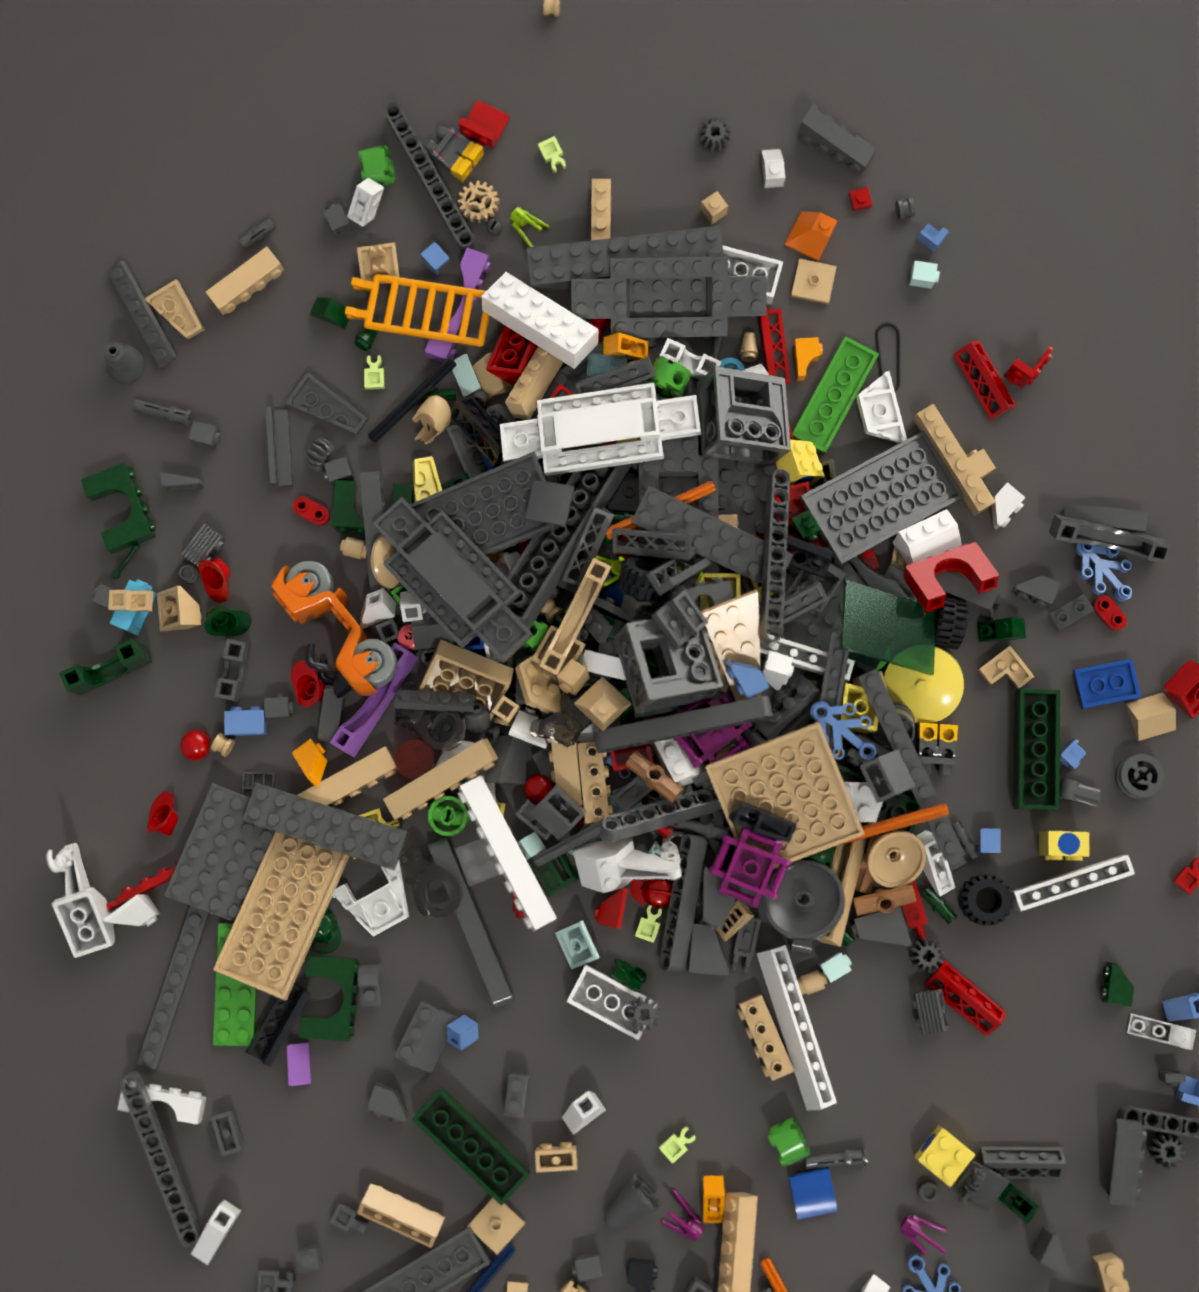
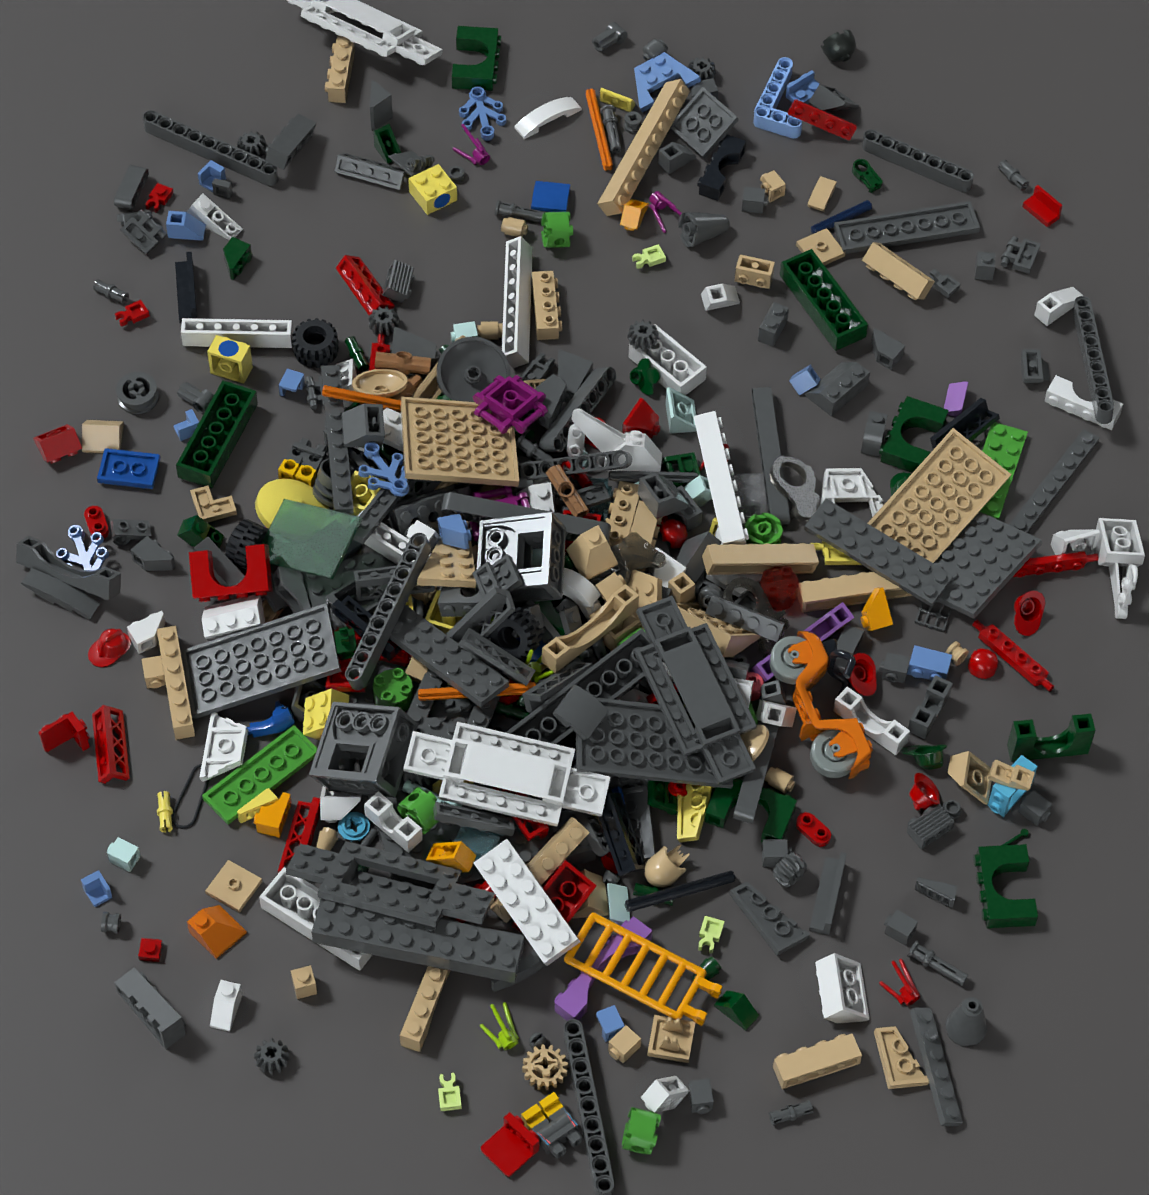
camera: 165 degrees left, 25 degrees down
yellowish green plate [635,905,662,943] -> none
black slope [728,799,797,843] -> none
none -> red piece [88,629,131,667]
none -> light yellow pin [157,791,173,833]
none -> black fence [175,252,197,323]
none -> light yellow slope [237,788,278,823]
none -> blue animal [247,701,295,737]
none -> bright green brick [373,668,413,712]
none -> tan brick [501,217,528,237]
none -> tan brick [608,1025,641,1063]
none -> white slope [815,953,870,1024]
none -> white arch [833,687,910,755]
none -> red plant [879,959,921,1006]
none -> red plate [972,619,1054,692]

